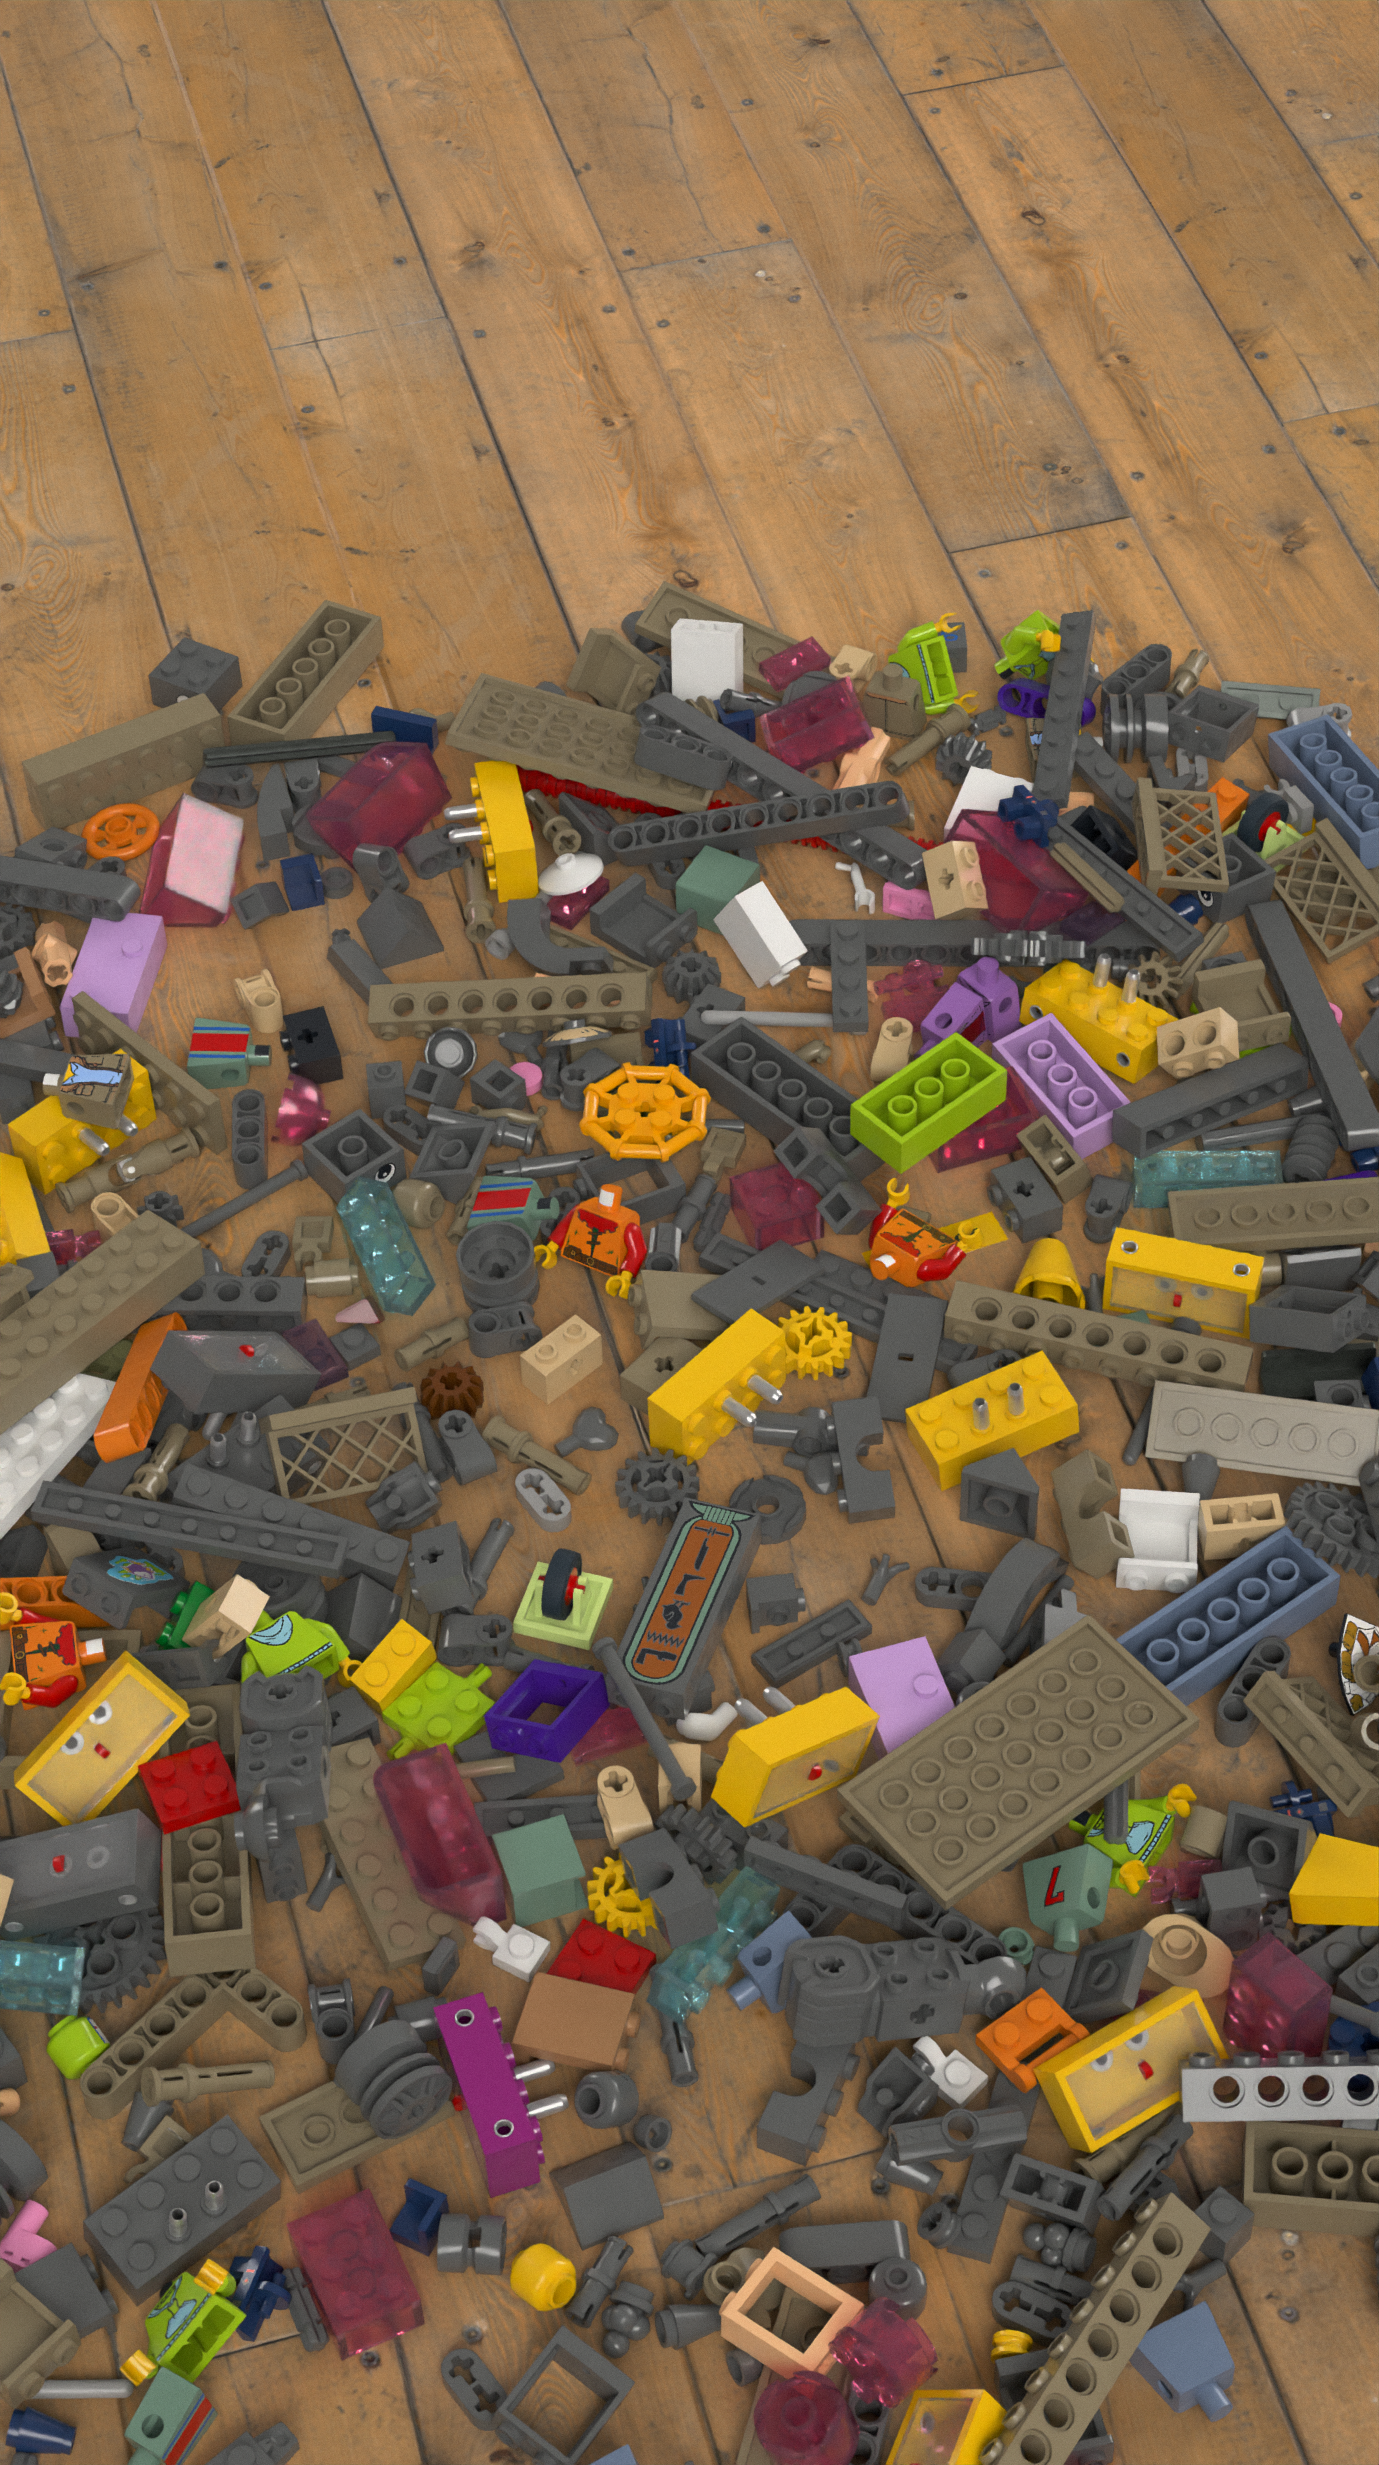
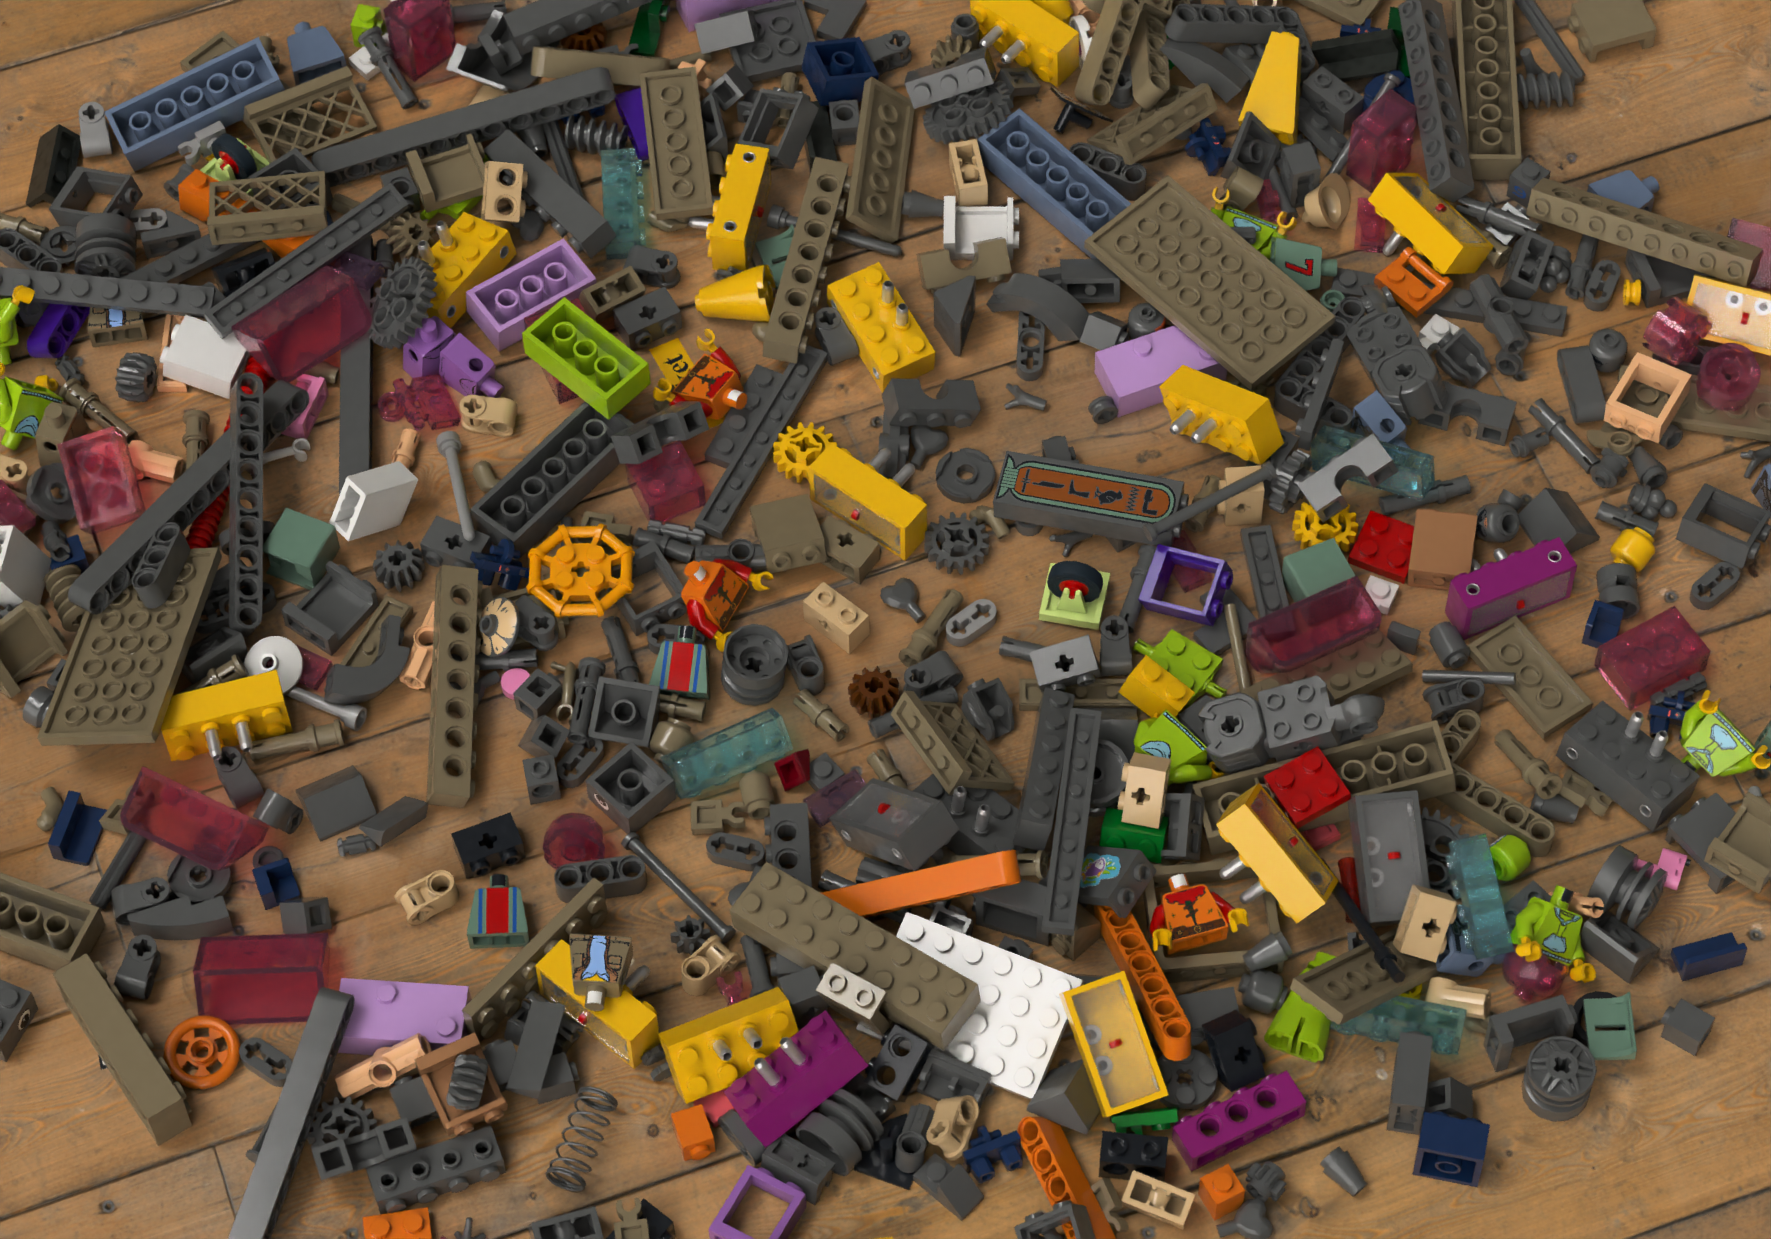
camera: 95 degrees left, 10 degrees up
dark grey brick [14,827,88,869] -> none
dark tan piece [55,1127,200,1213] -> none
pearl dark grey axle [203,731,396,768] -> none
dark grey wheel [335,2020,453,2139] -> none
dark grey hair [424,1027,478,1079] -> none
tan piece [597,1765,654,1850] -> none
dark grey piece [691,1239,825,1325] -> none
dark grey tile [751,1599,872,1689] -> none
dark grey plate [830,920,869,1032] -> none
dark grey piece [867,1293,949,1423] -> none
dark grey bush [917,2202,962,2249] -> none
tan brick [922,841,988,920] -> none
dark blue hips [997,784,1059,848] -> none
dark tan axle [1050,843,1125,913] -> none
dark grey plate [1063,1929,1154,2025] -> none
none -> dark grey pin [1509,427,1550,458]

